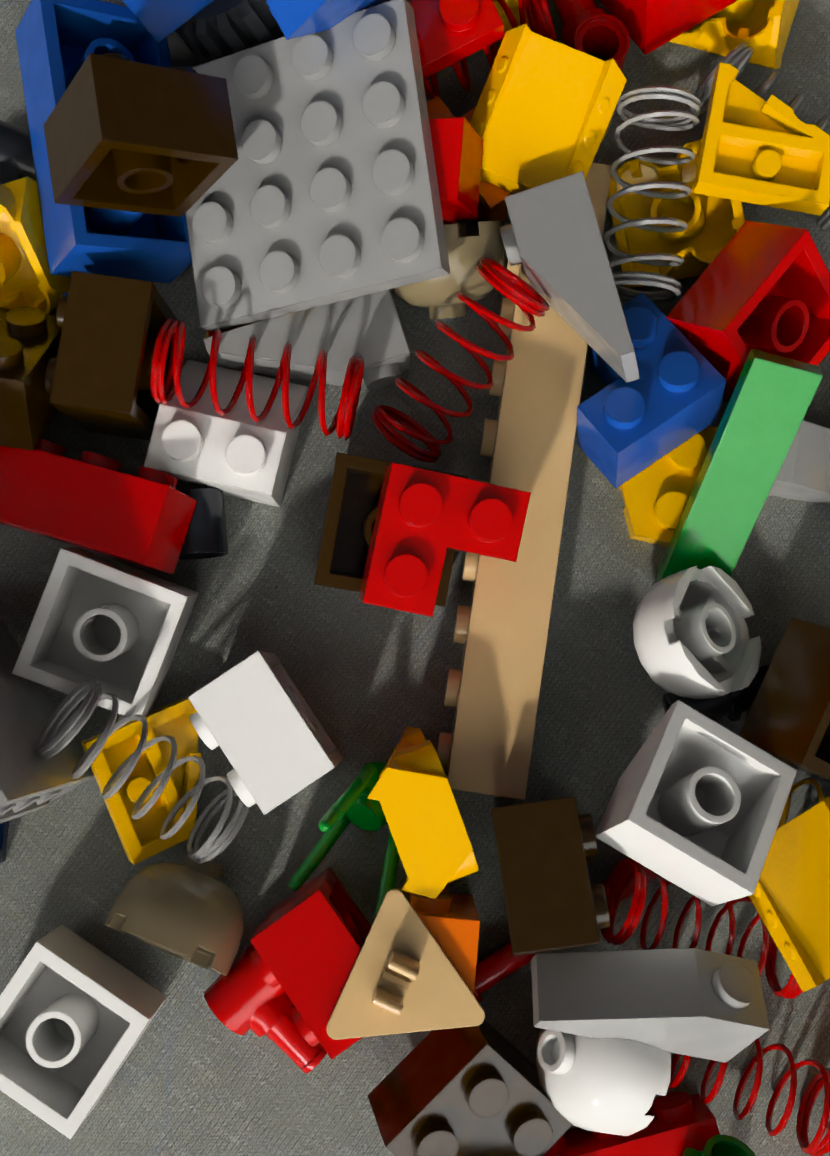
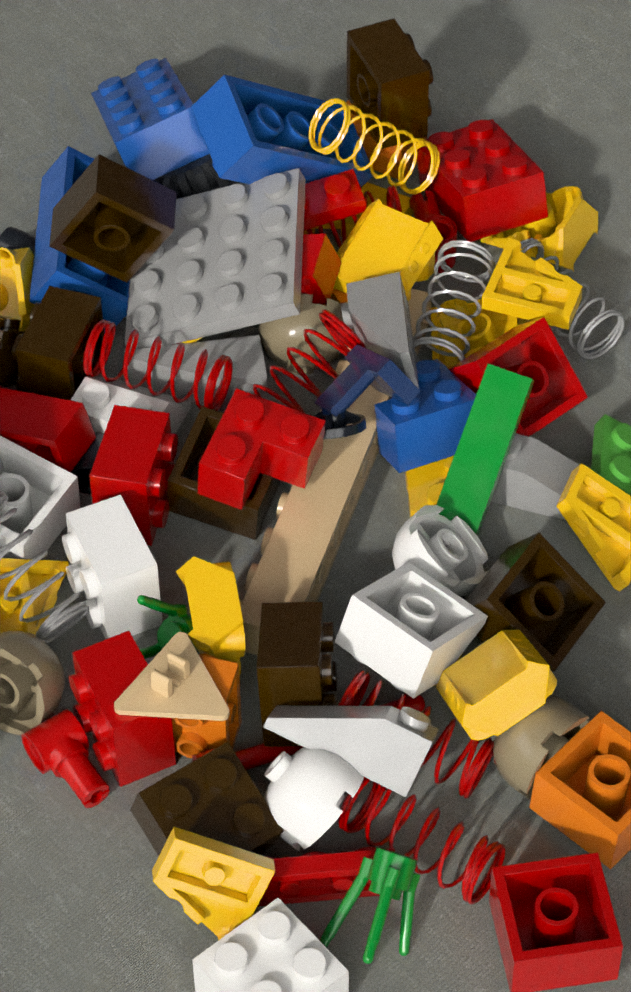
camera: 10 degrees right, 35 degrees down
none -> red brick [89,405,178,546]
none -> dark blue piece [314,345,421,439]

